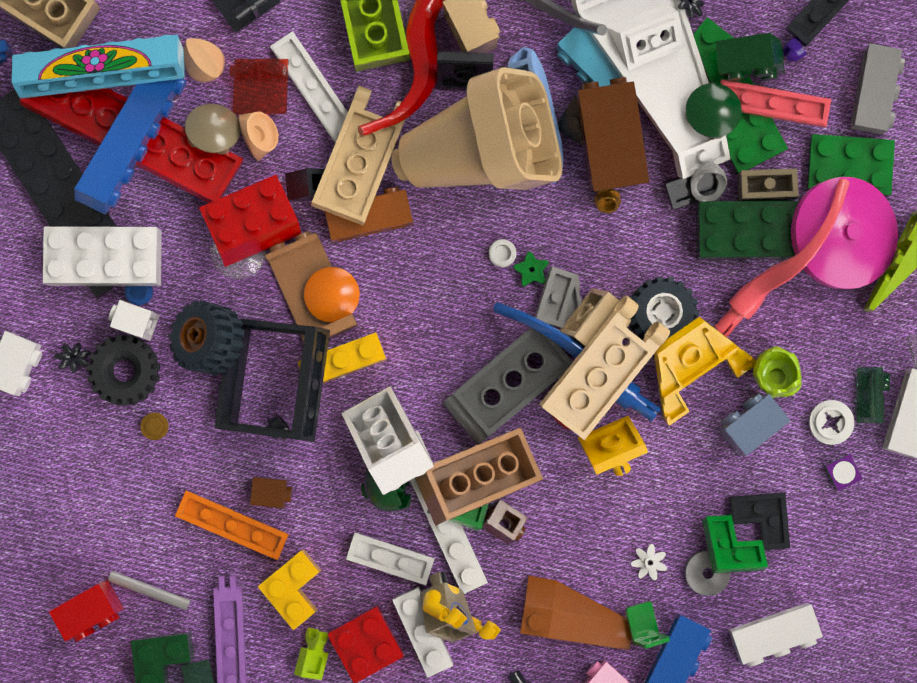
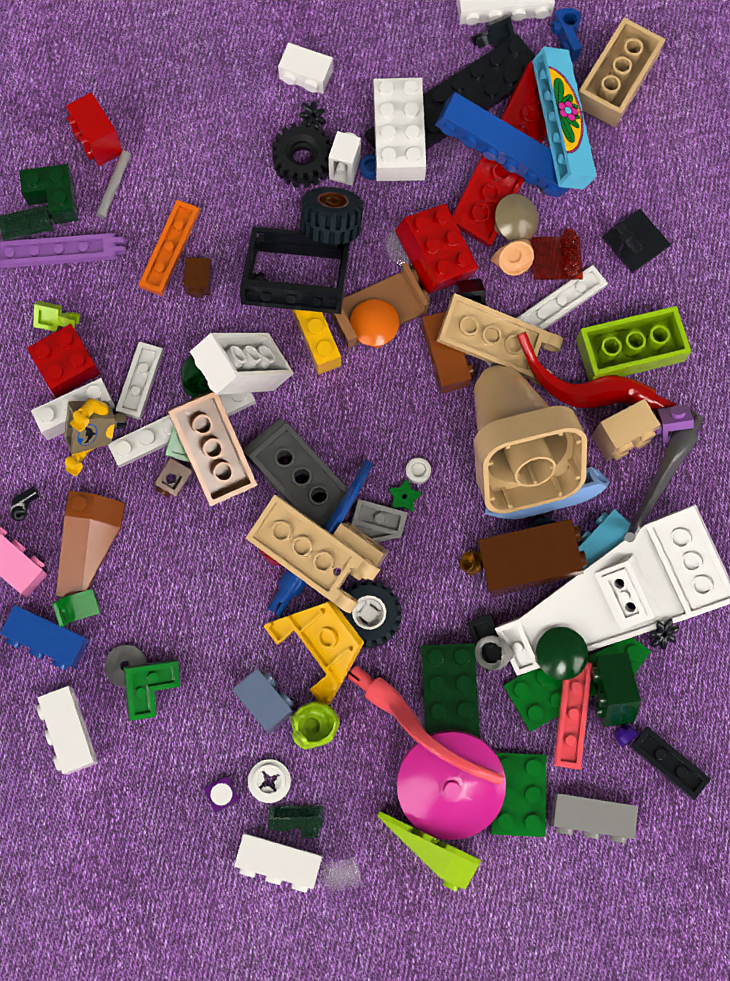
camera: 85 degrees right, 10 degrees down
pearl gold plate [140,412,169,440] -> none
light nougat piece [184,38,225,83] -> none
yellow brick [258,549,322,630] -> none
black tile [437,52,494,89] -> none
yellow tile [578,415,648,476] -> none
white plant [631,544,667,580] -> none
black tile [729,492,790,550] -> none
dark tan brick [737,169,799,201] -> none

